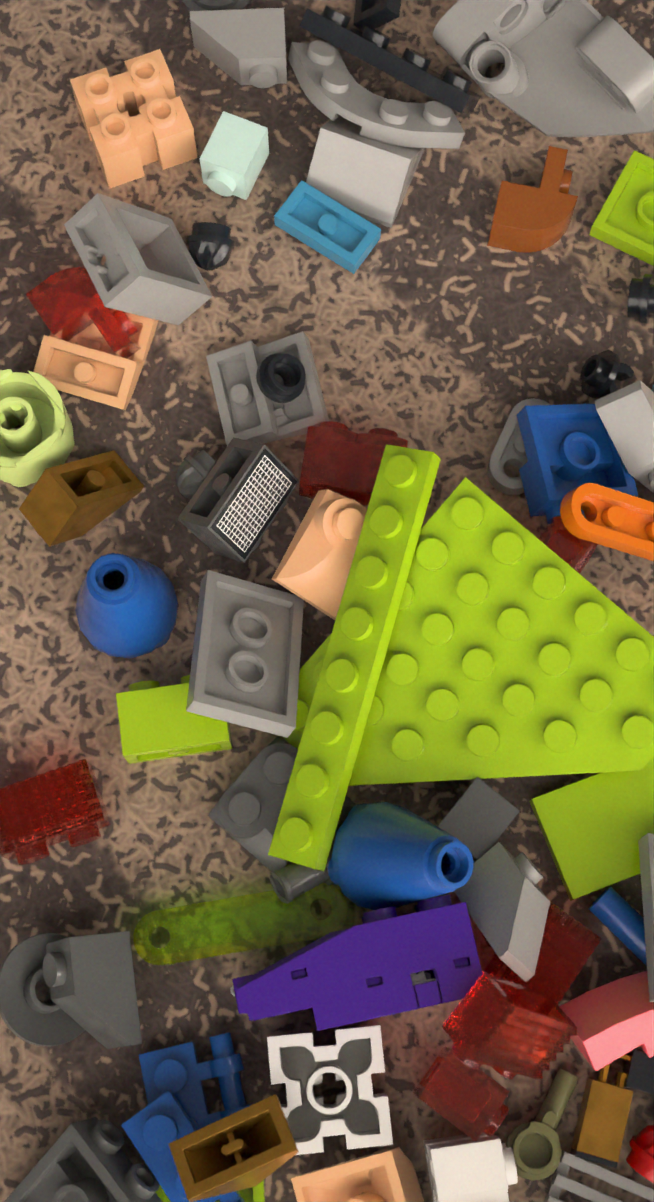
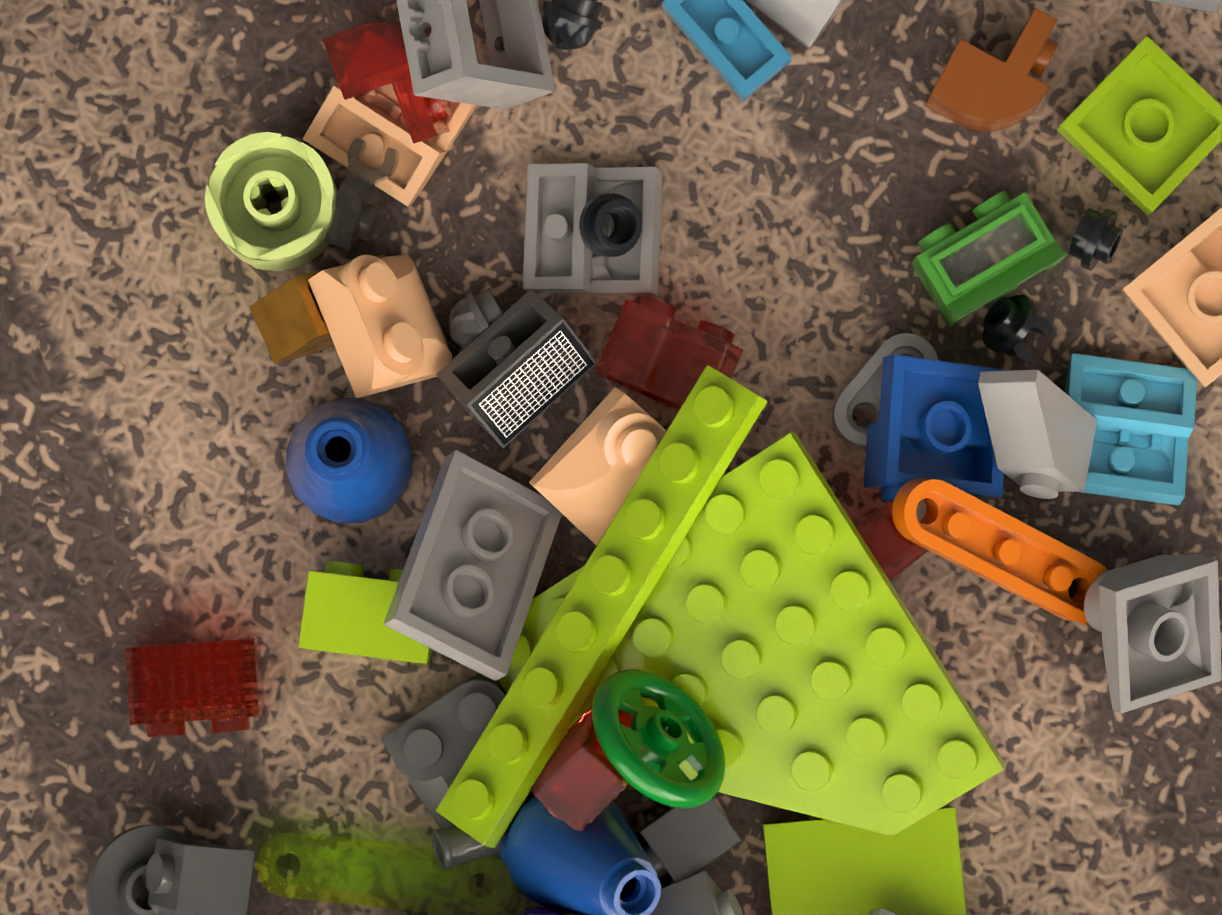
camera: 15 degrees right, 10 degrees up
none -> light nougat slope [308,254,453,399]
none -> clear smoke plate [324,138,399,251]
none -> clear red brick [531,706,632,831]
none -> green plate [592,669,726,808]
none -> bright green window [911,191,1068,328]

